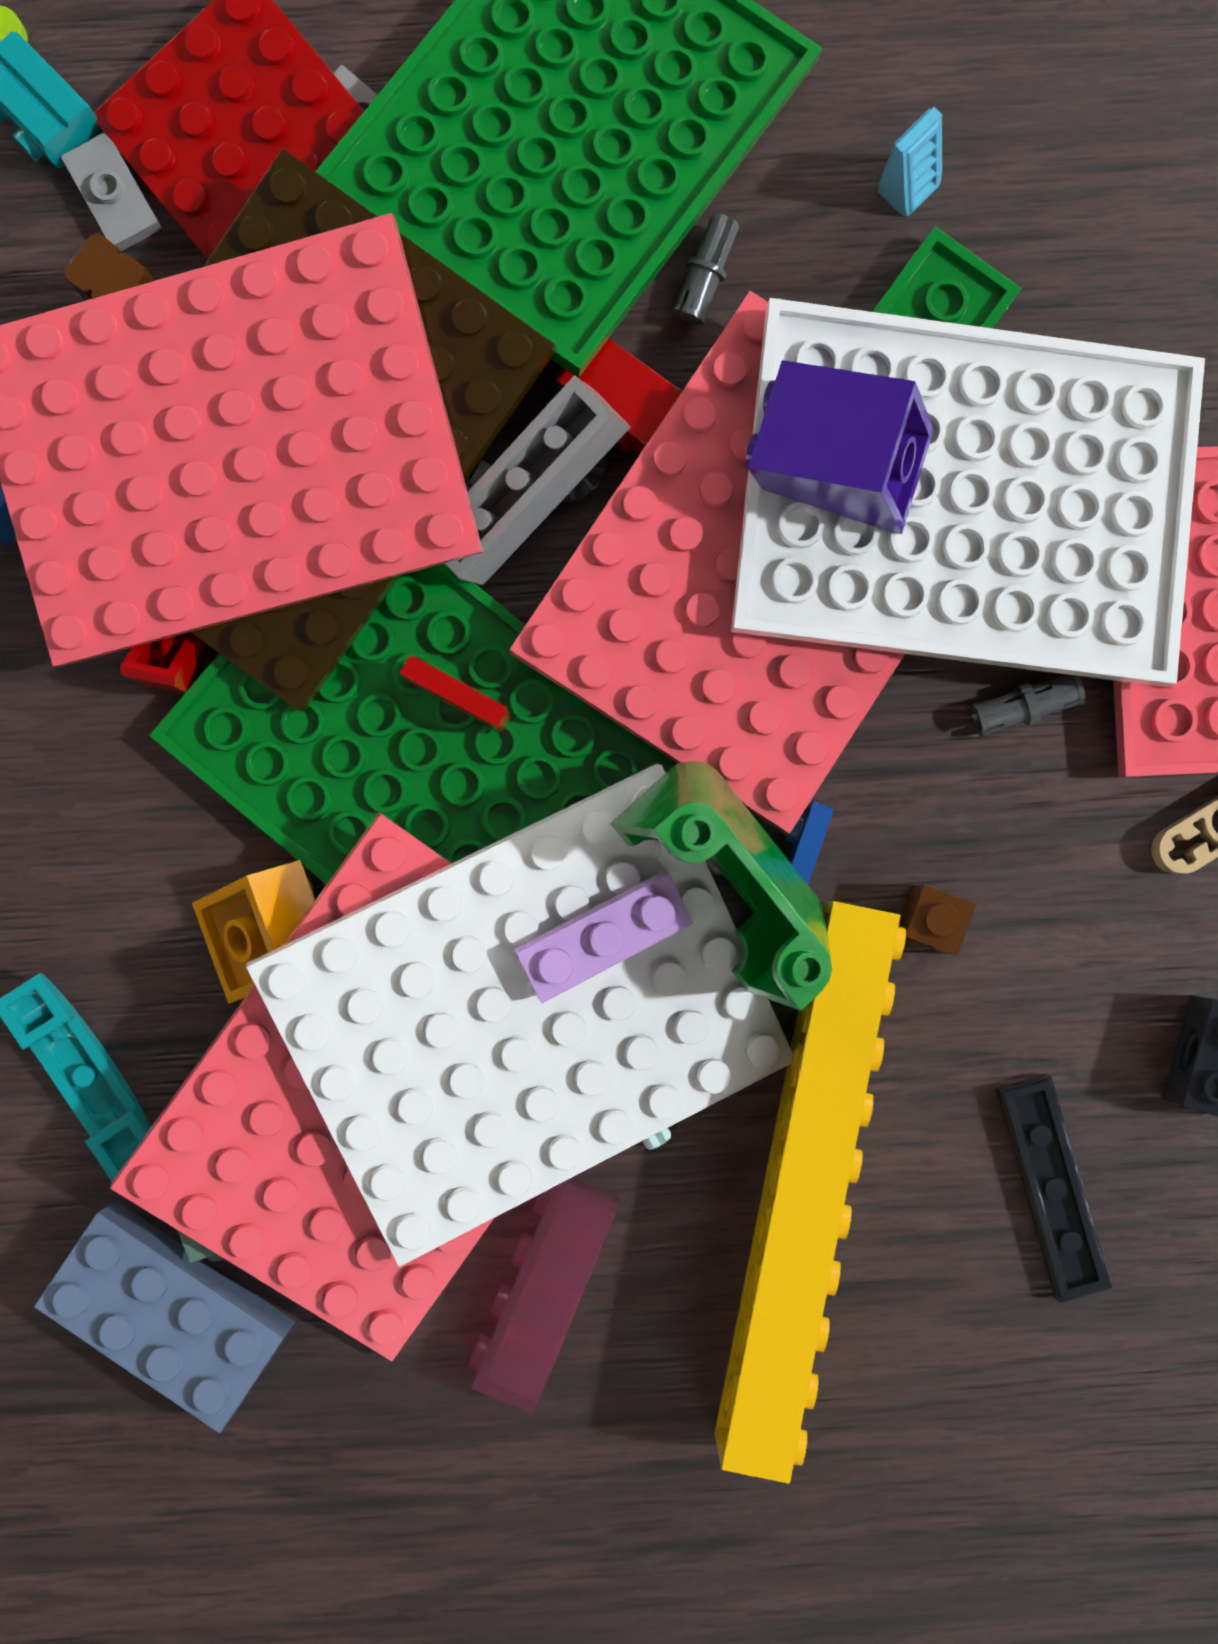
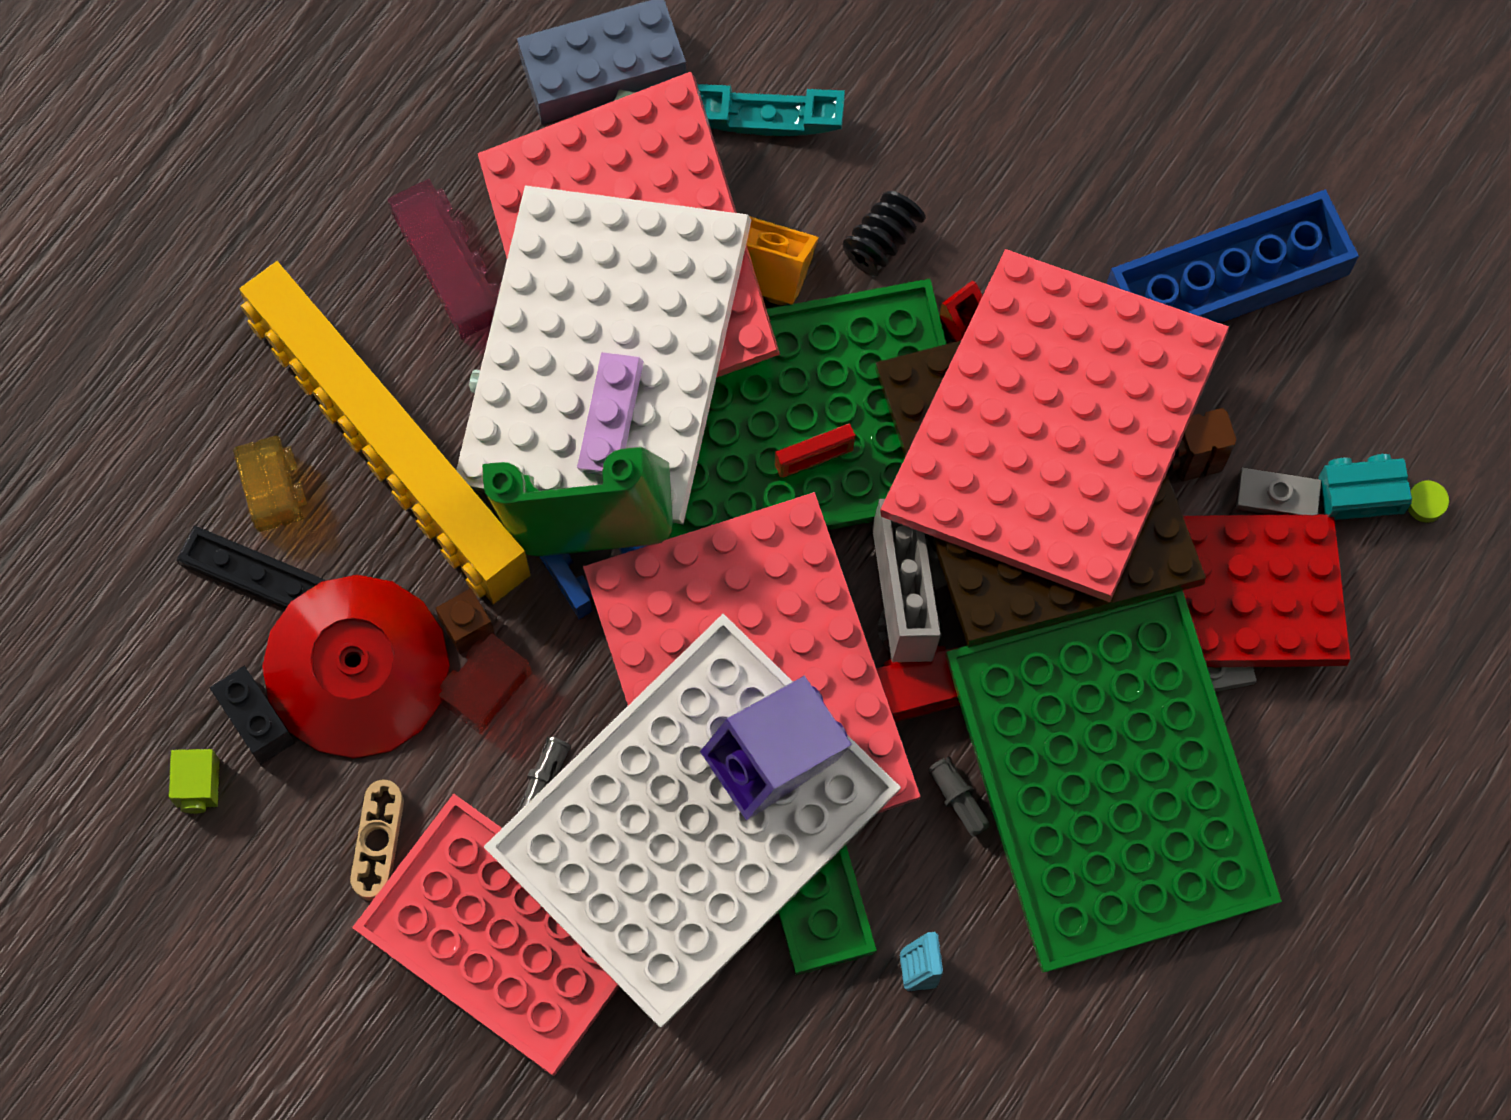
camera: 130 degrees right, 15 degrees down
none -> clear yellow brick [233,435,308,532]
none -> red dish [262,575,450,759]
none -> clear red brick [439,633,532,735]
none -> black piece [842,191,926,276]

